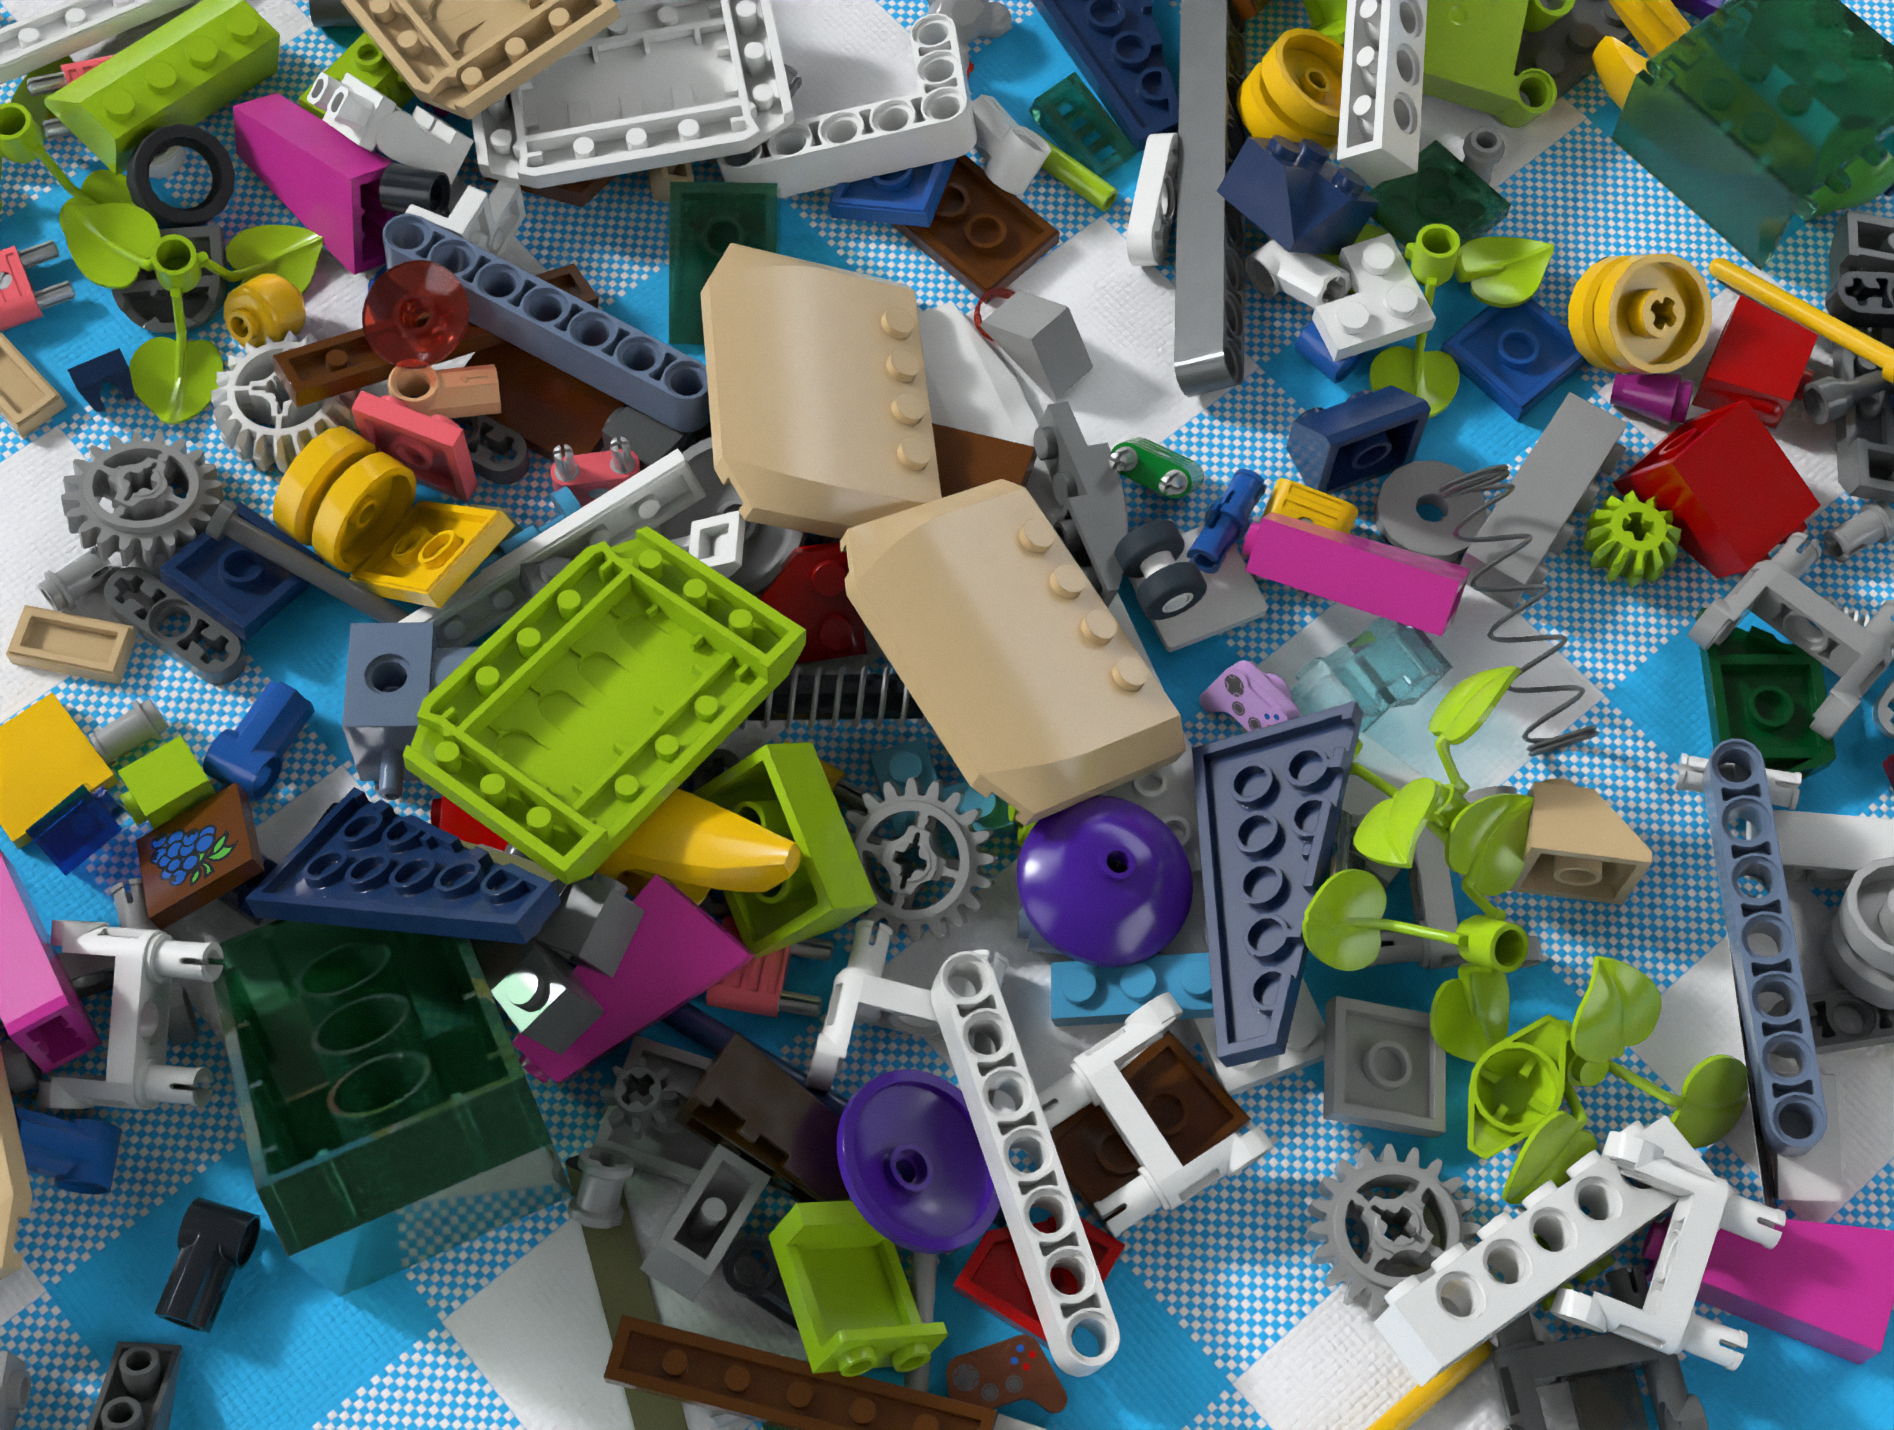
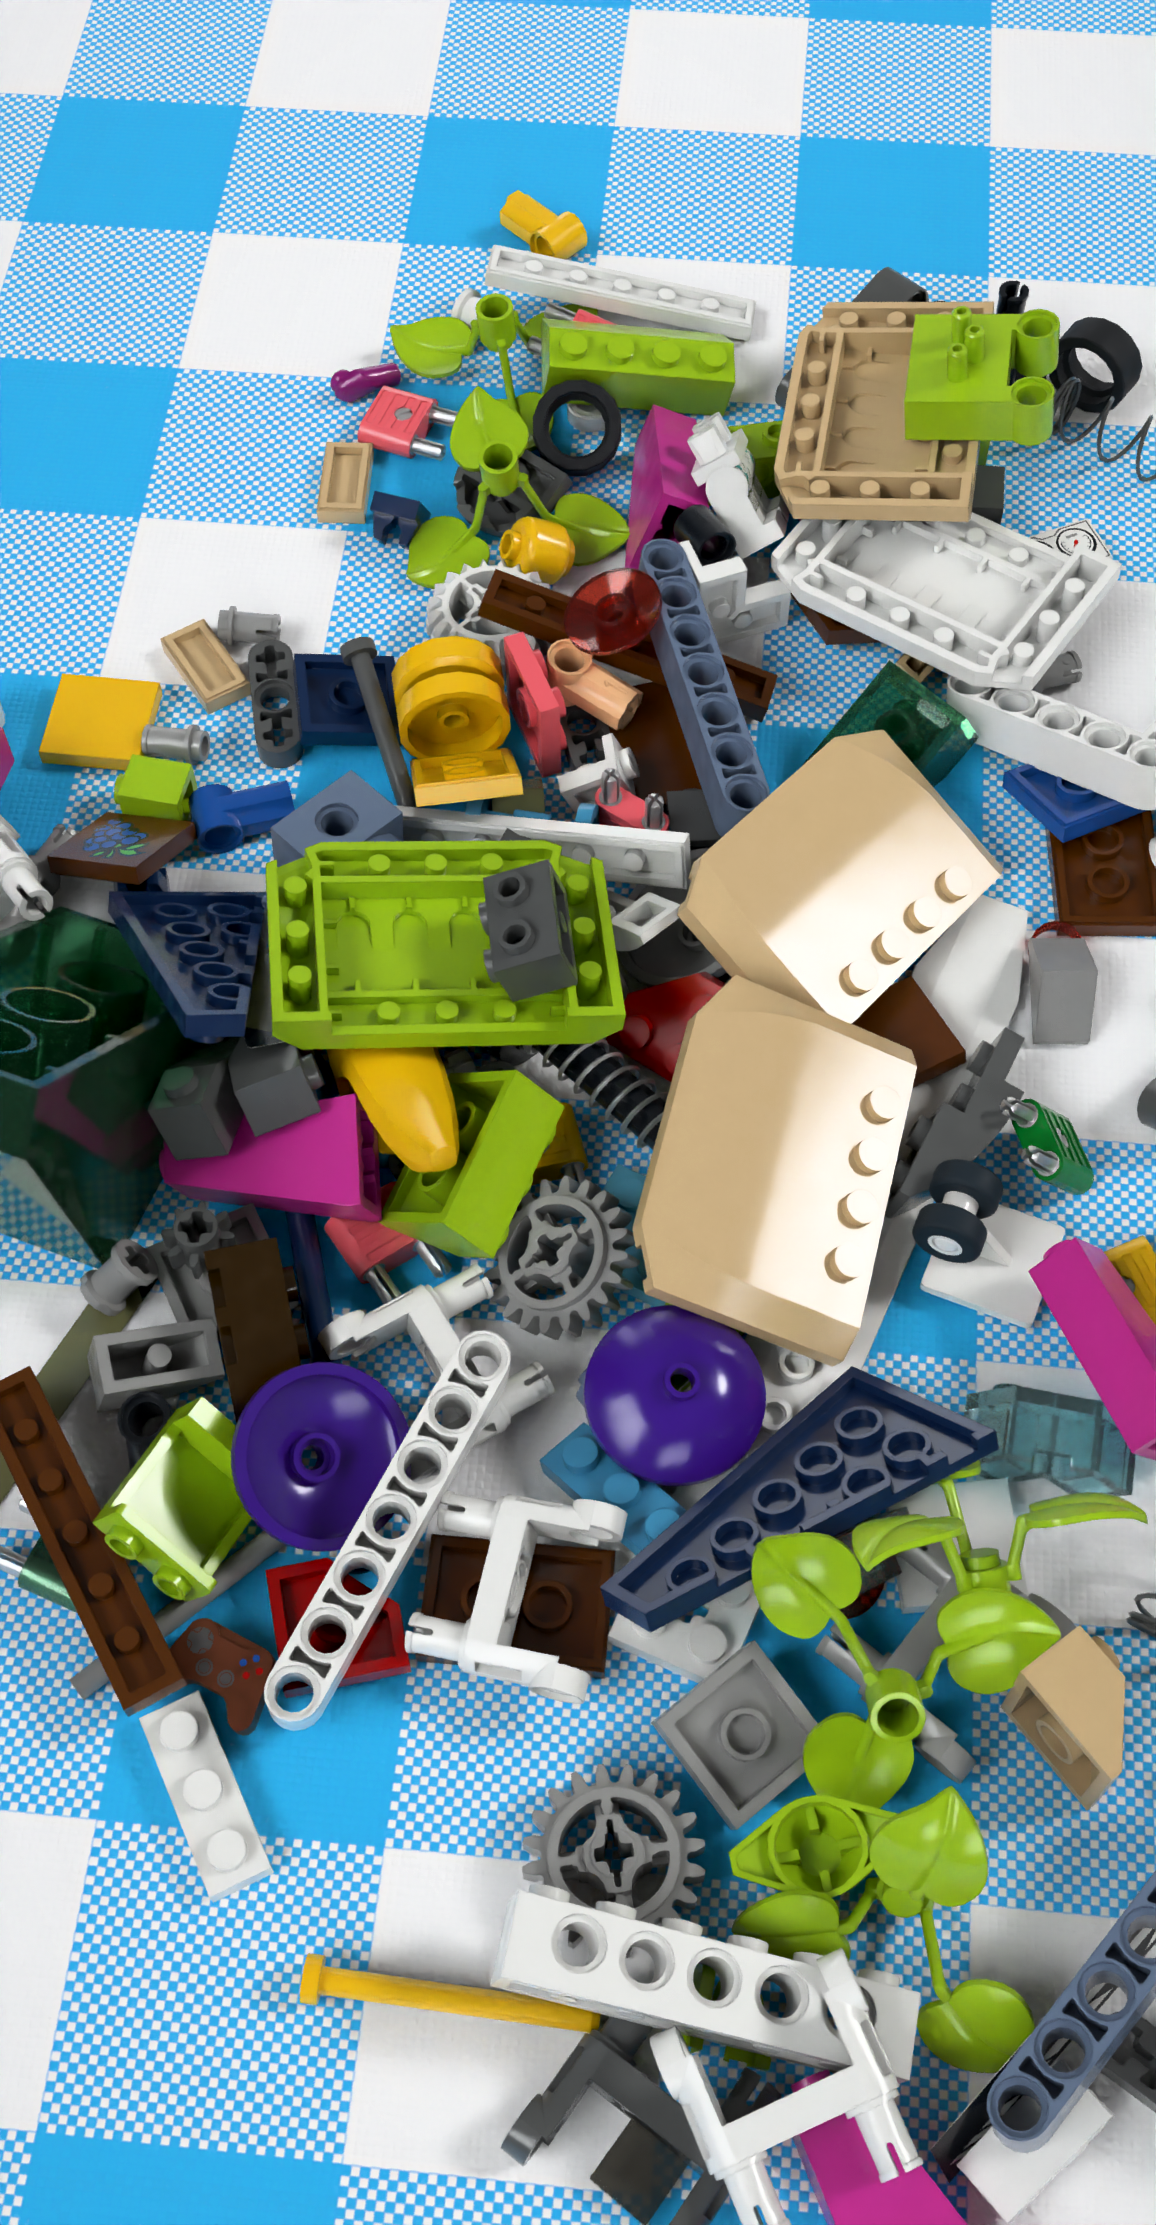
camera: 50 degrees right, 5 degrees down
clear blue brick [26,782,127,876] -> none
light grey gear [61,431,223,567] -> none
blue pin [1187,469,1267,574] -> none
lavender piece [1199,660,1301,732] -> none
none -> dark grey brick [478,859,578,1002]
none -> white bracket [557,733,639,814]

